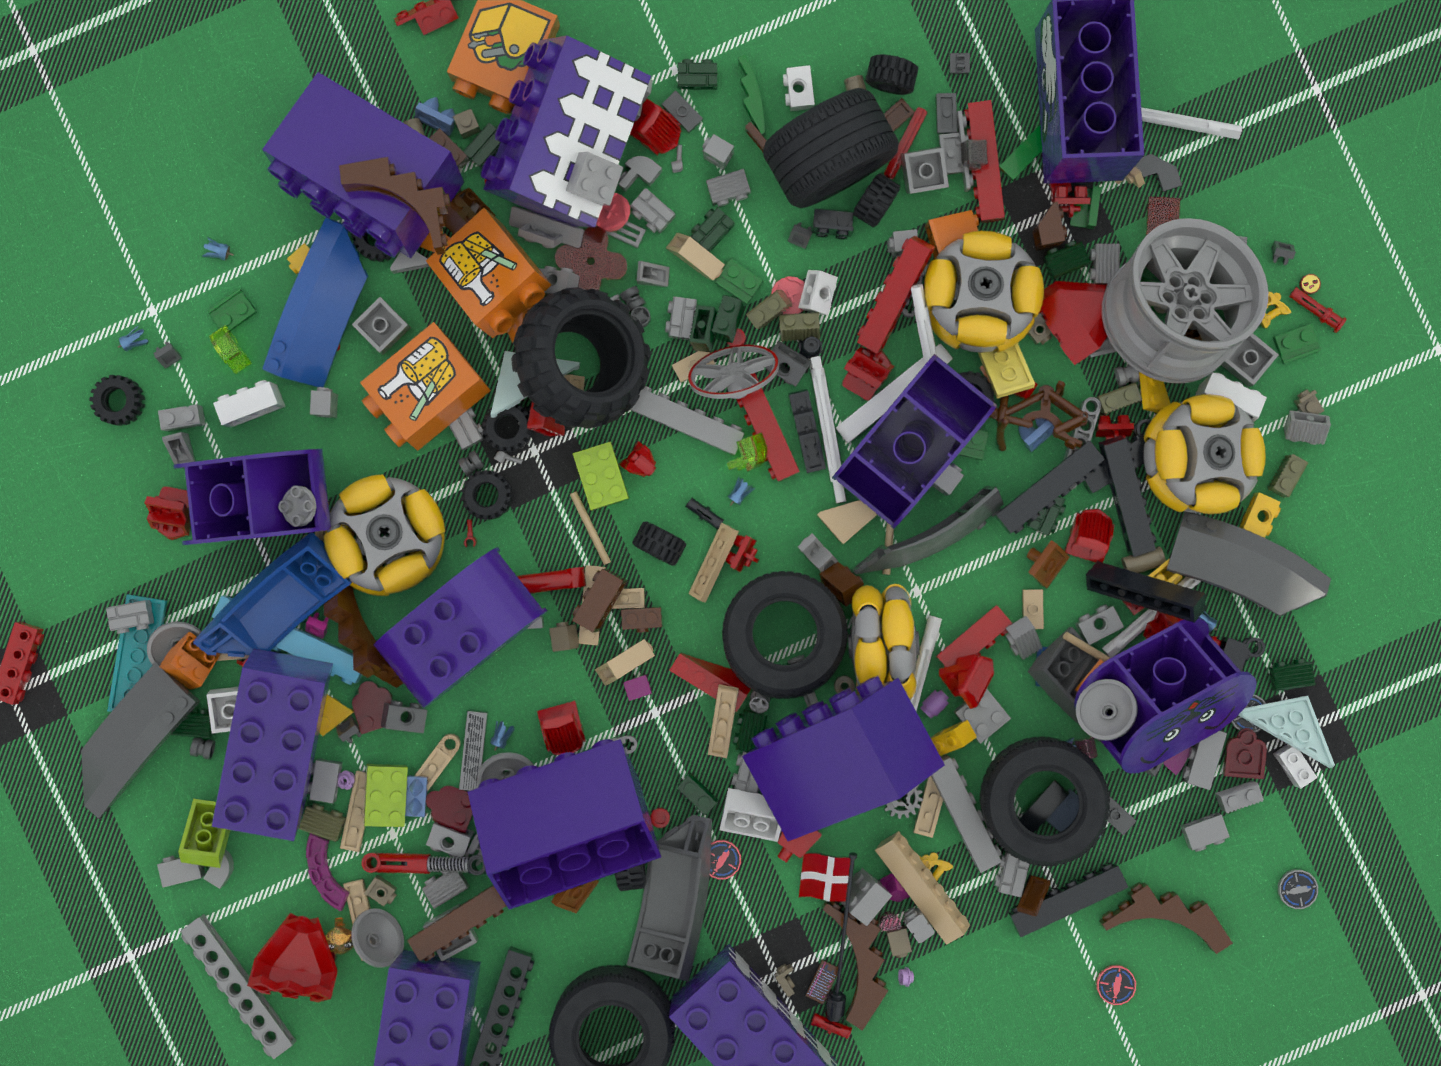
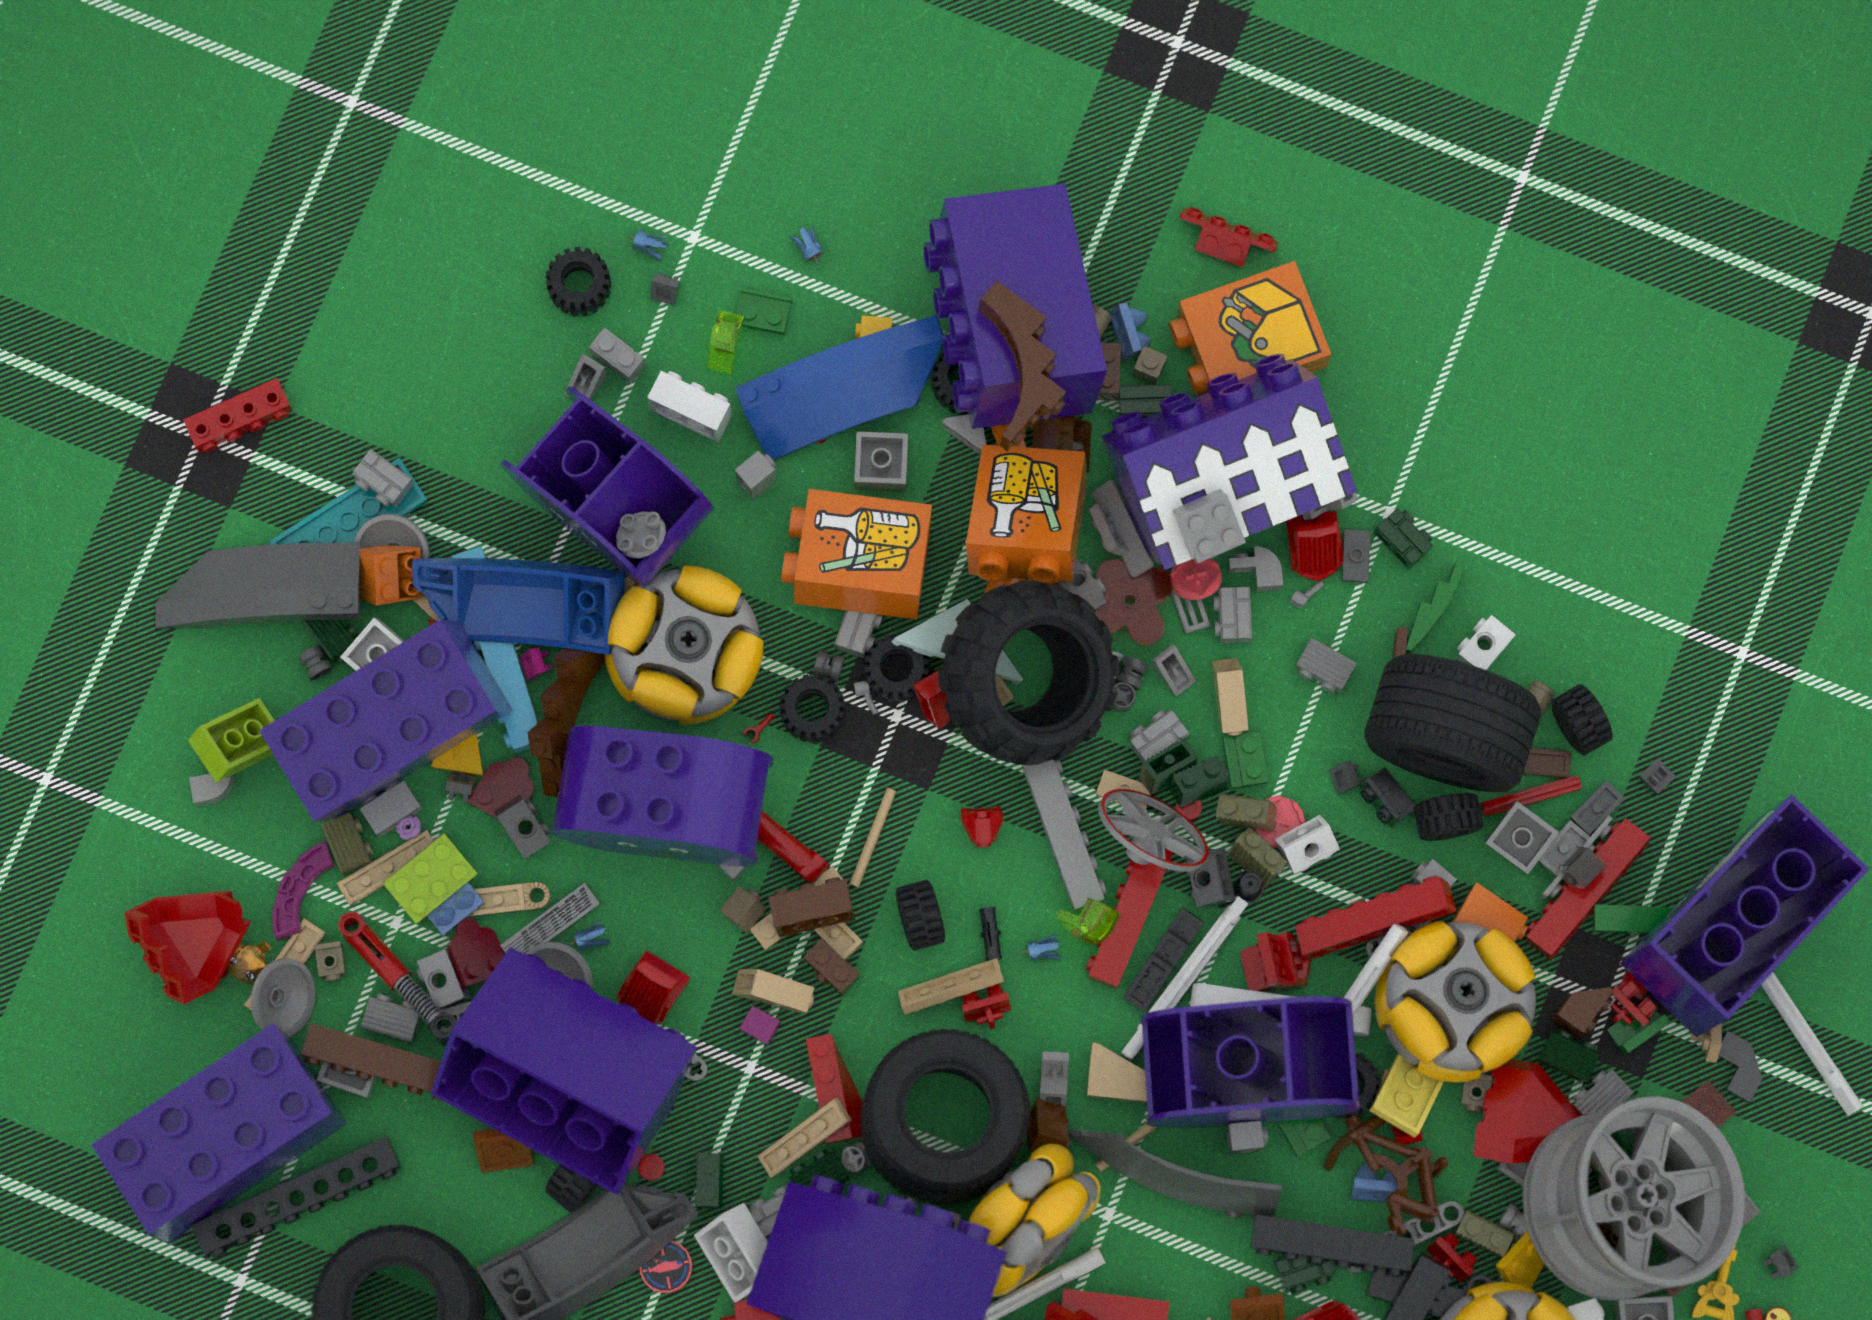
camera: 50 degrees right, 10 degrees down
red piece [144,487,191,540] -> none
light grey brick [157,855,206,887] -> none
light grey brick [180,914,296,1059] -> none
lime brick [573,442,629,511] -> none
dark green brick [691,207,735,252] -> none
light grey brick [702,134,734,170] -> none

